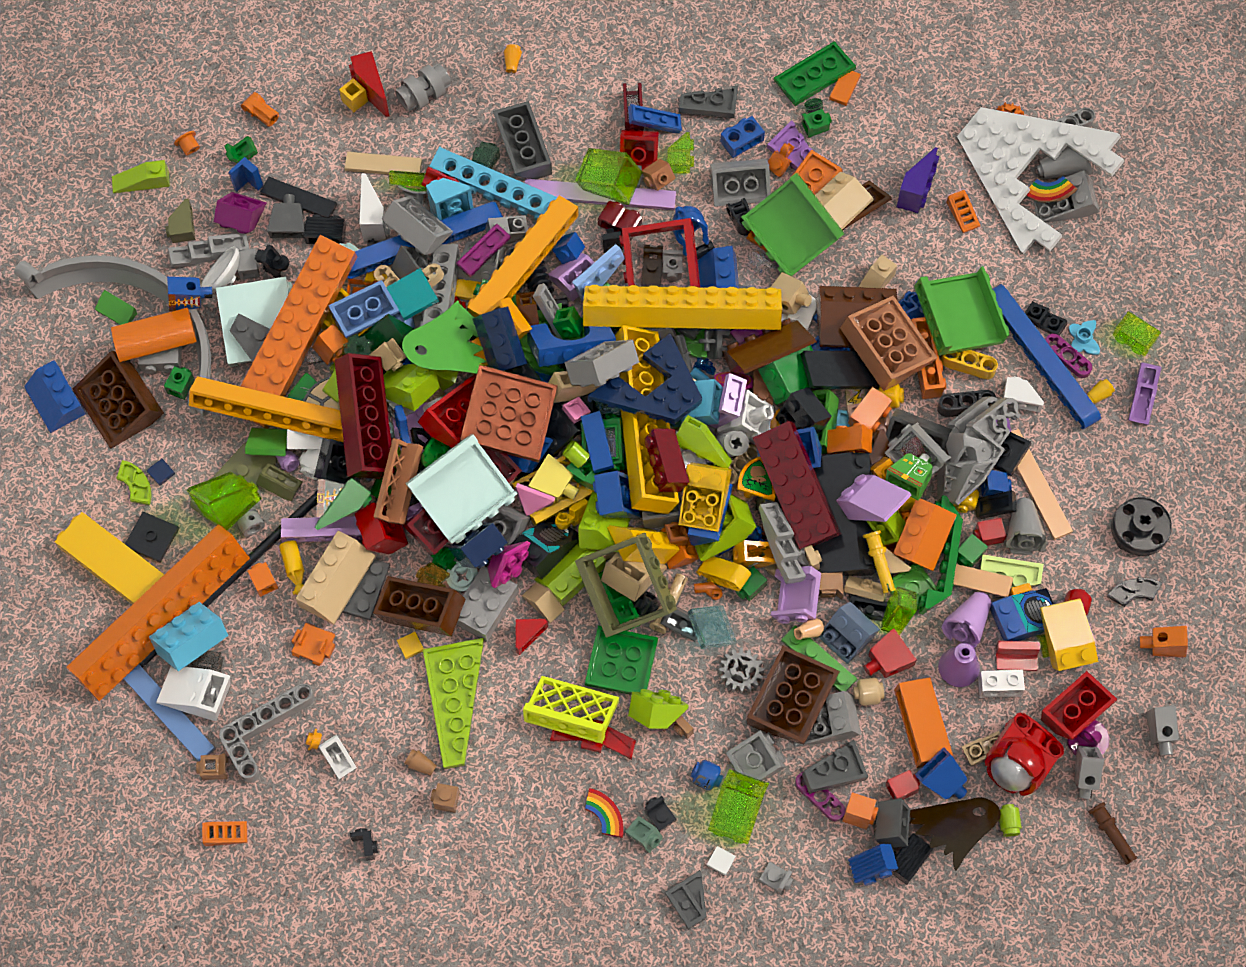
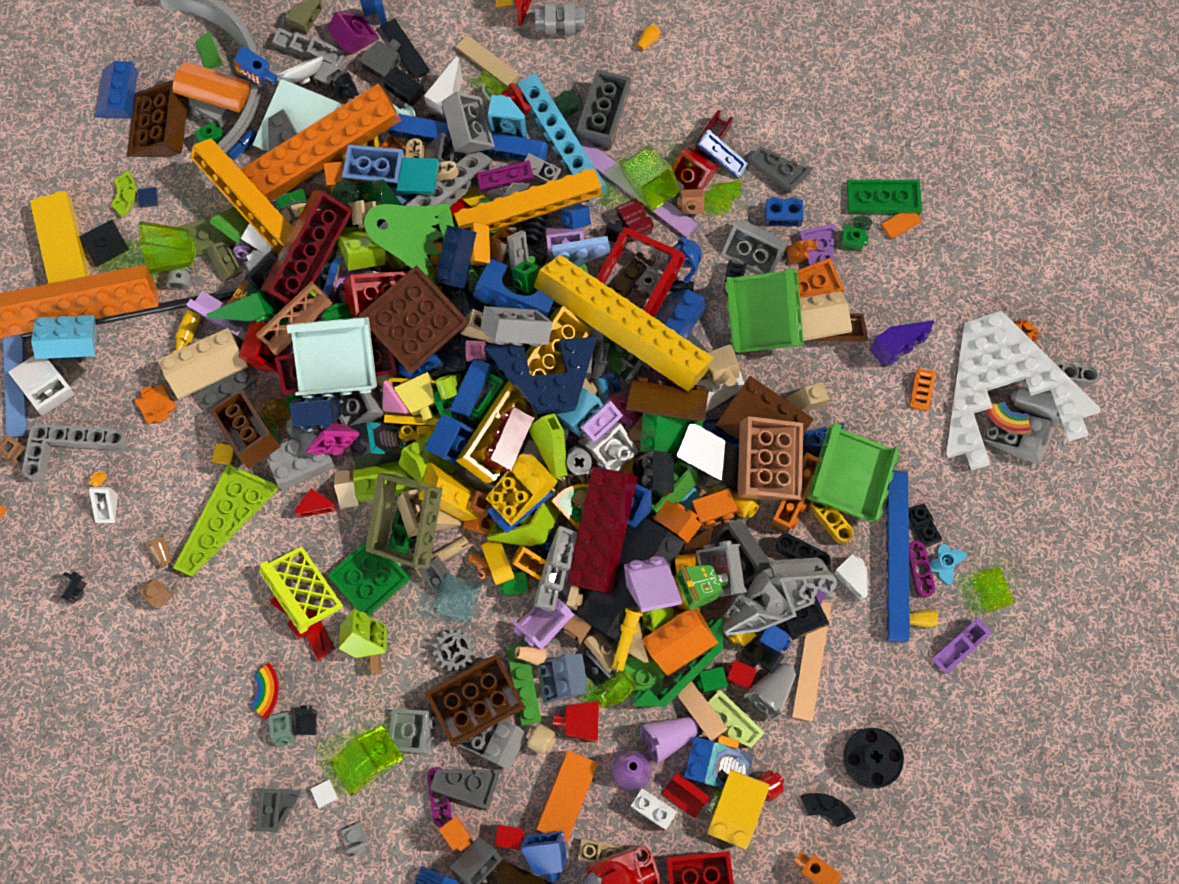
camera: 35 degrees right, 5 degrees up
orange brick [248,562,278,597] -> none
blue head [690,760,723,791] -> none
none -> blue axle [227,129,257,160]

